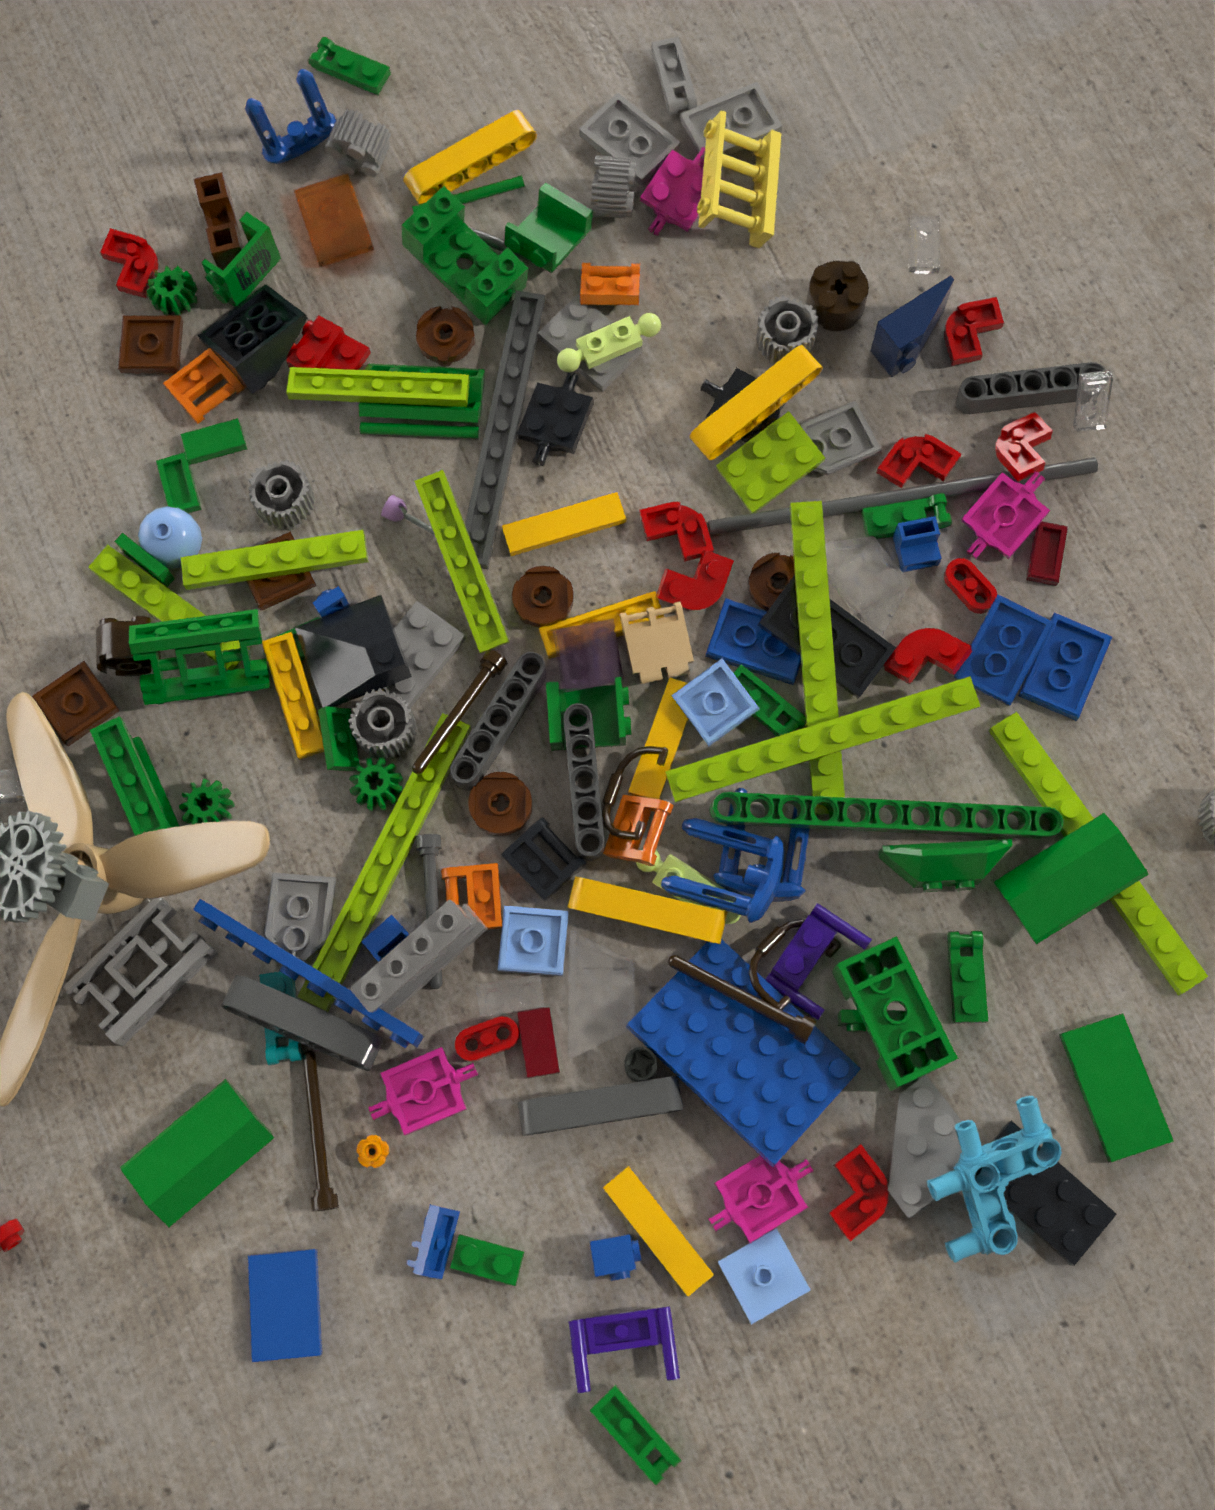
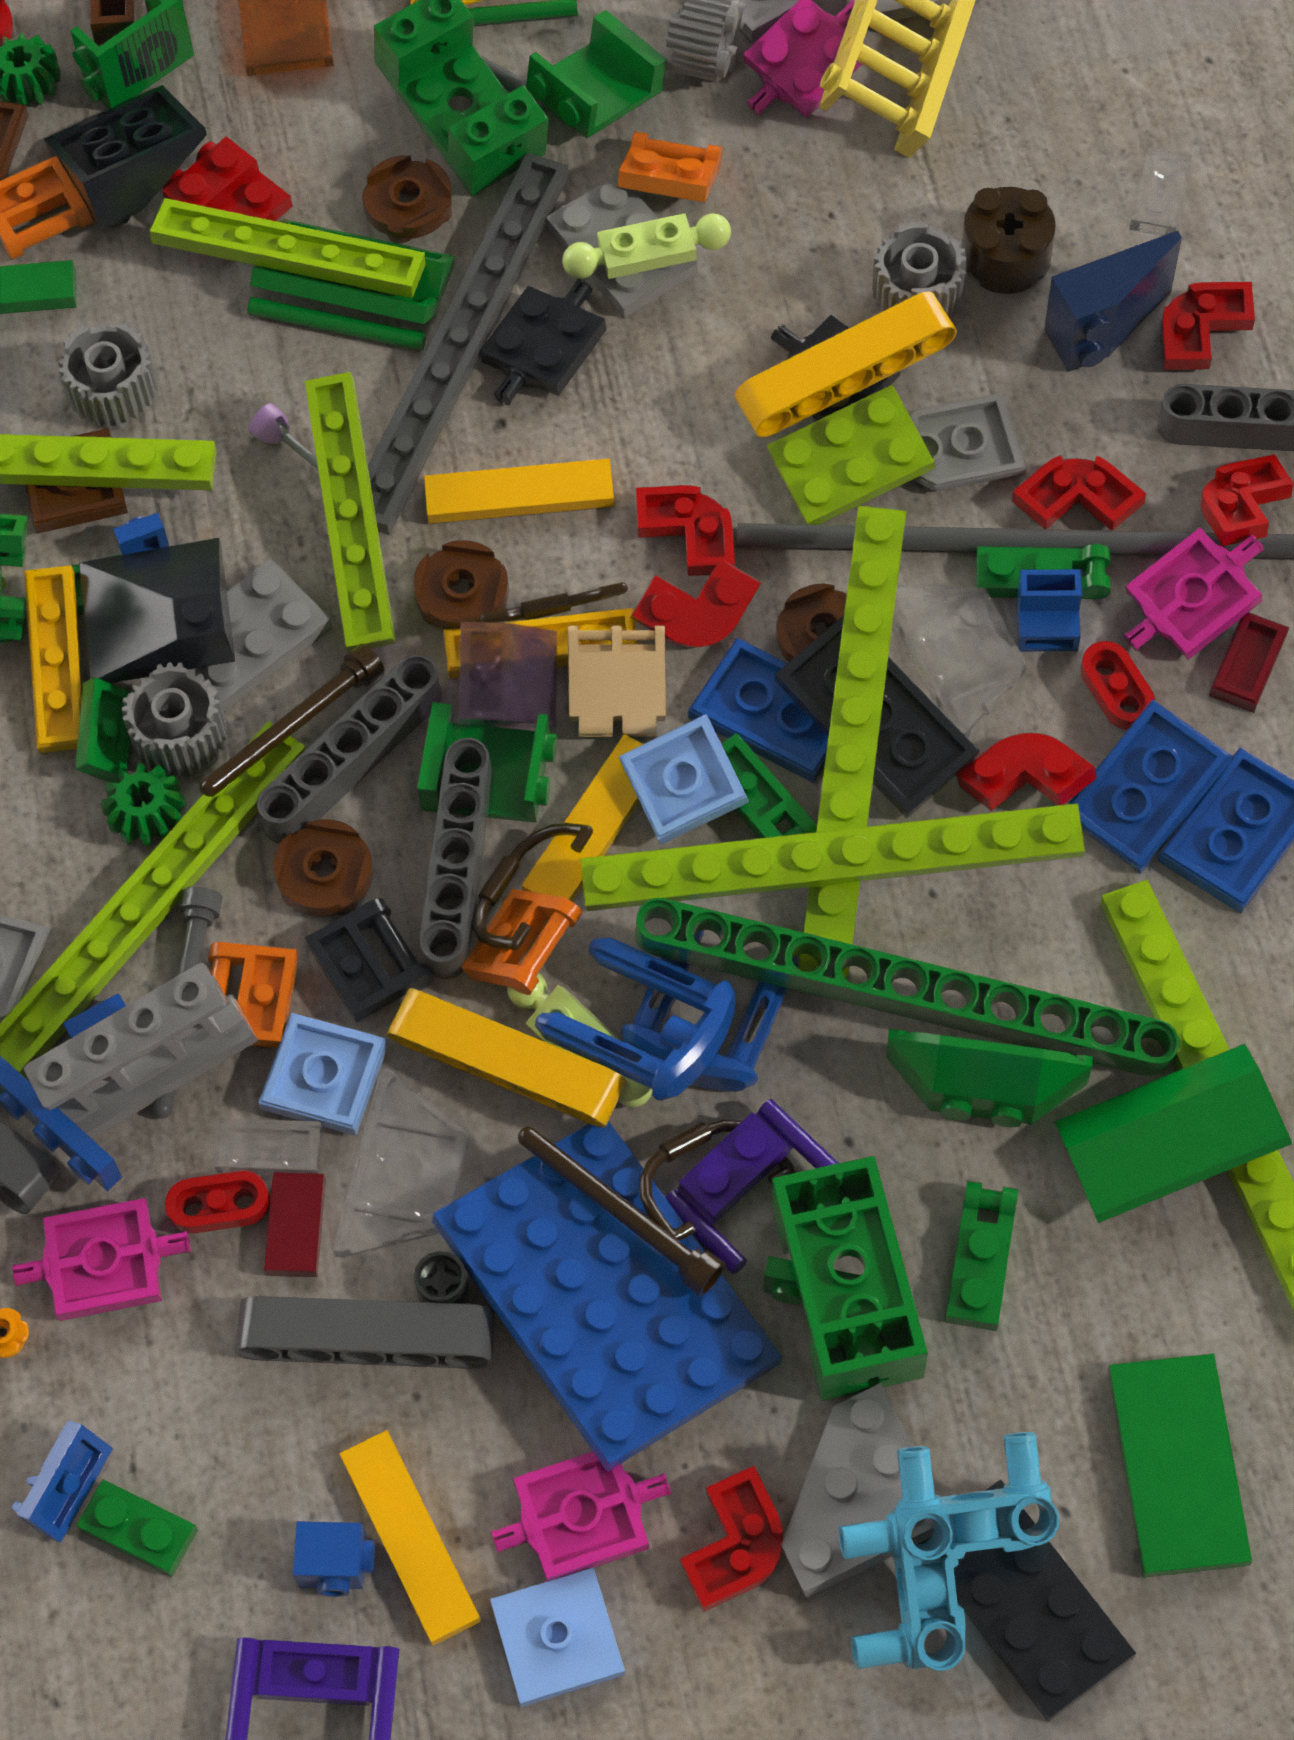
camera: 10 degrees right, 10 degrees down
none -> dark brown piece [477,582,628,626]

